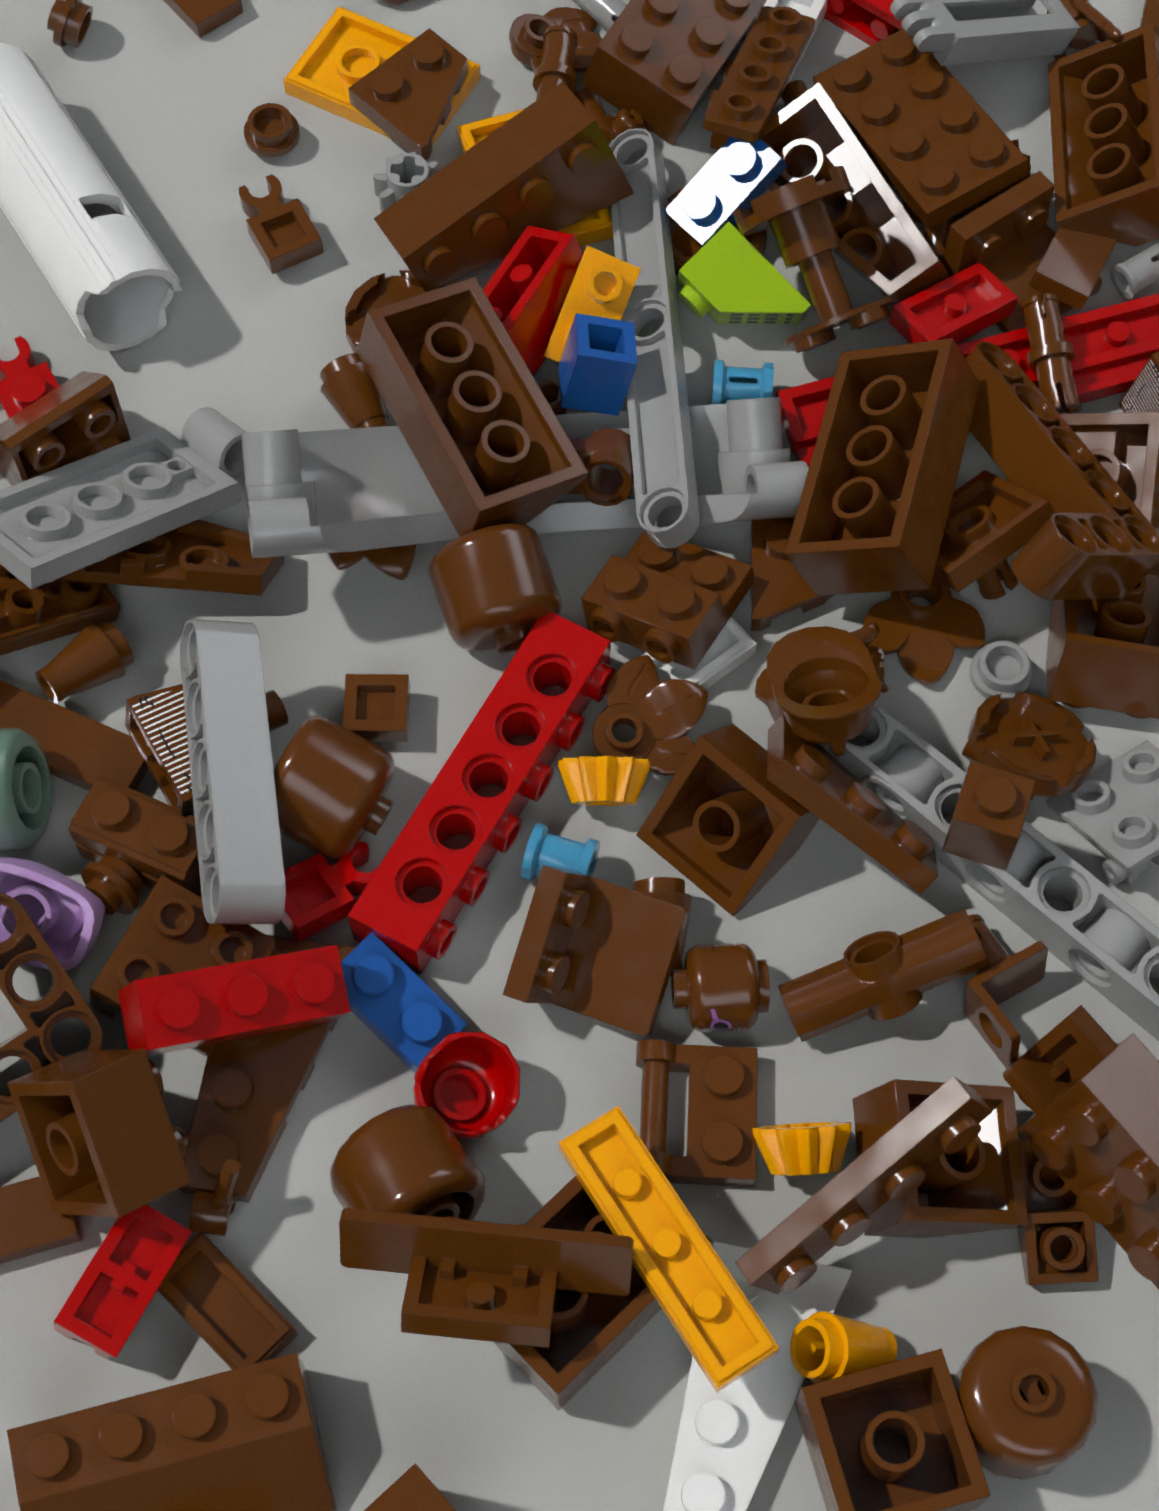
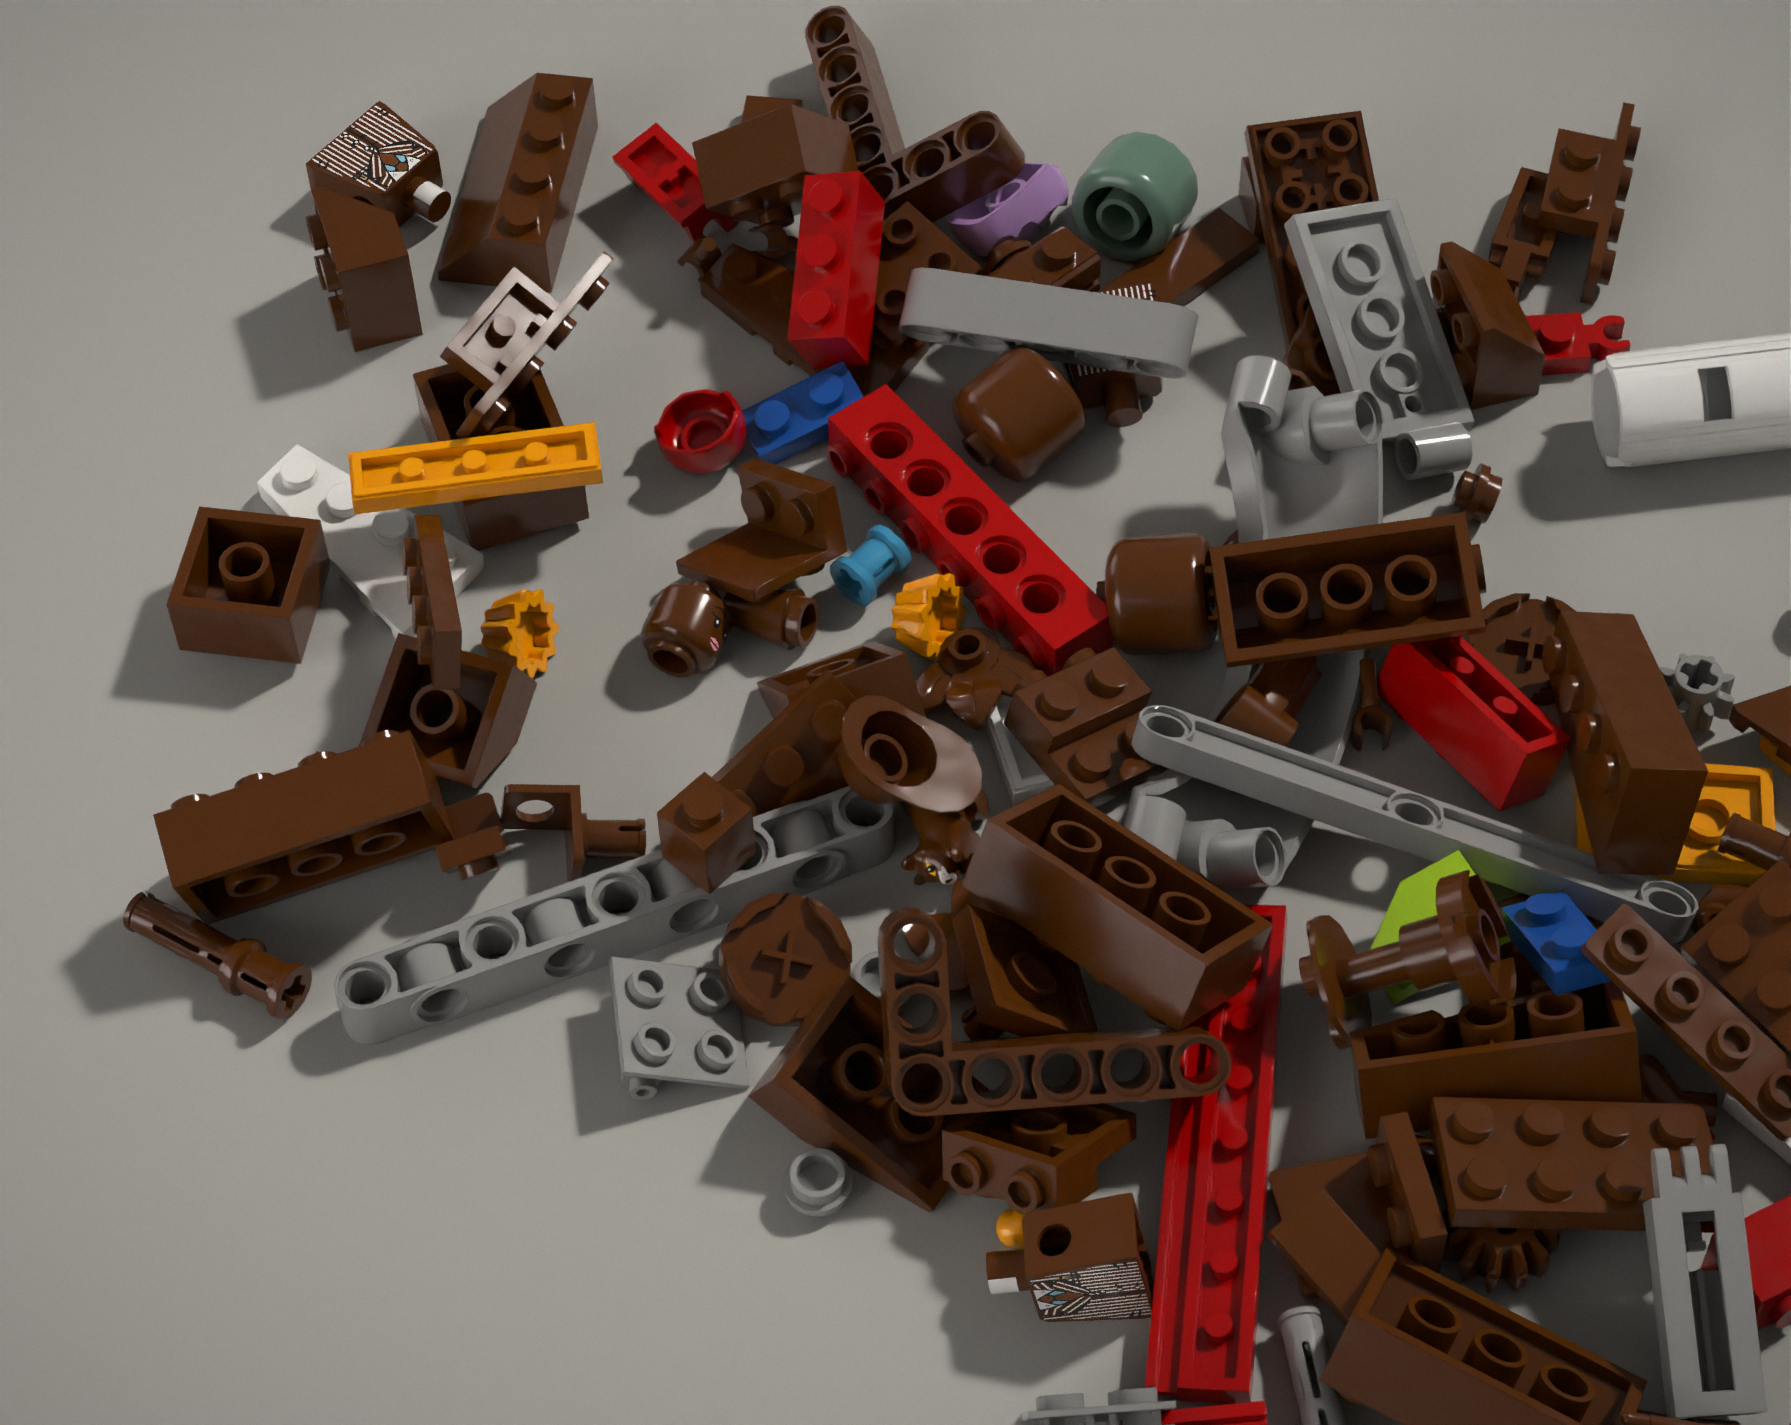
camera: 115 degrees right, 10 degrees down
reddish brown cone [35,621,134,704] -> none
reddish brown tile [157,1231,298,1370] -> none
reddish brown plate [239,174,324,274] -> none
red plate [281,842,378,942] -> none
reddish brown head [330,1104,485,1220] -> none
reddish brown plate [343,674,410,742] -> none
light orange hinge [543,245,641,367] -> none
blue brick [558,313,638,416] -> none
reddish brown plate [636,1039,758,1187] -> none
dark azure bush [711,360,774,404] -> none
reddish brown piece [778,908,989,1042] -> none
light orange cone [790,1311,897,1384] -> none
red plate [888,262,1018,344] -> none
reddish brown head [953,1325,1098,1480] -> none
reddish brown pin [1020,293,1082,413] -> none
none -> reddish brown plate [1451,463,1503,524]

